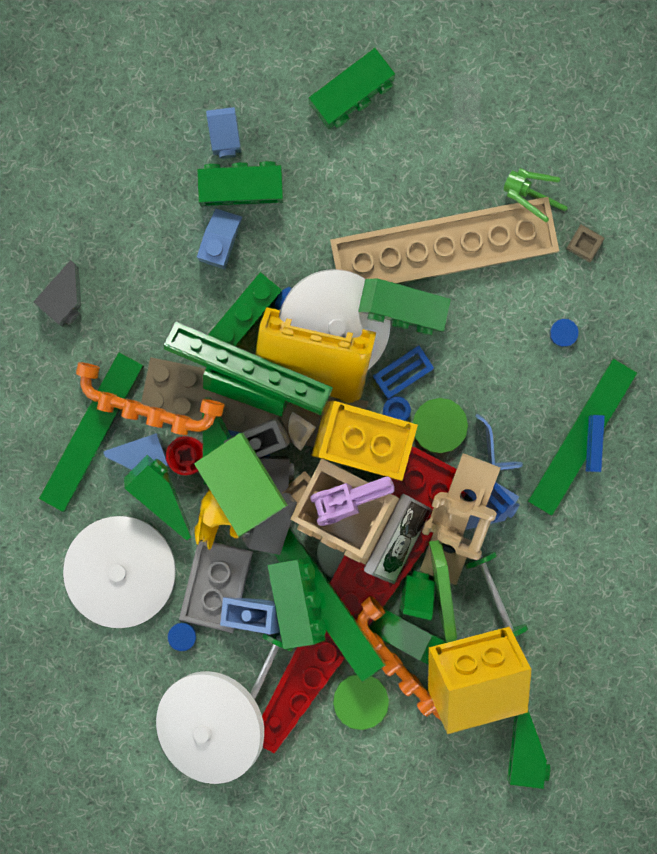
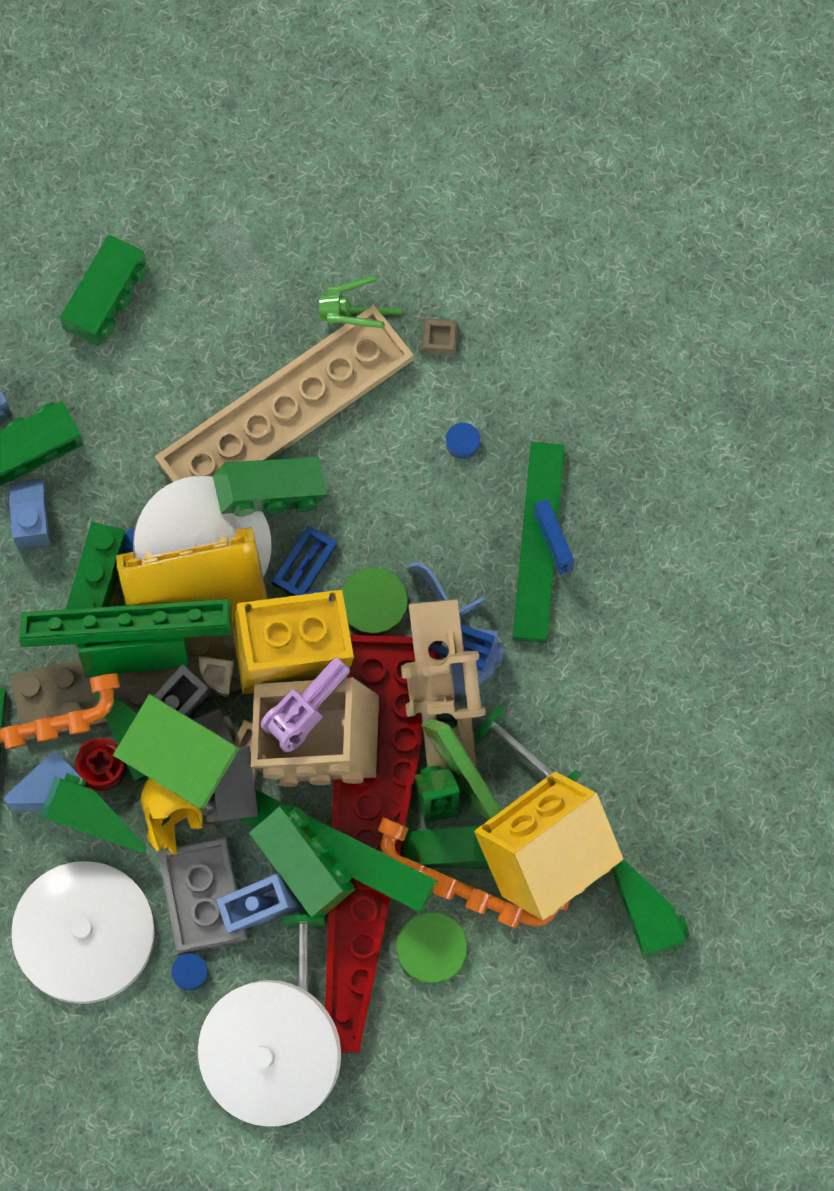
camera: 20 degrees left, 15 degrees down
sand green tile [317,540,345,578] -> none
tile [364,494,432,584] -> none

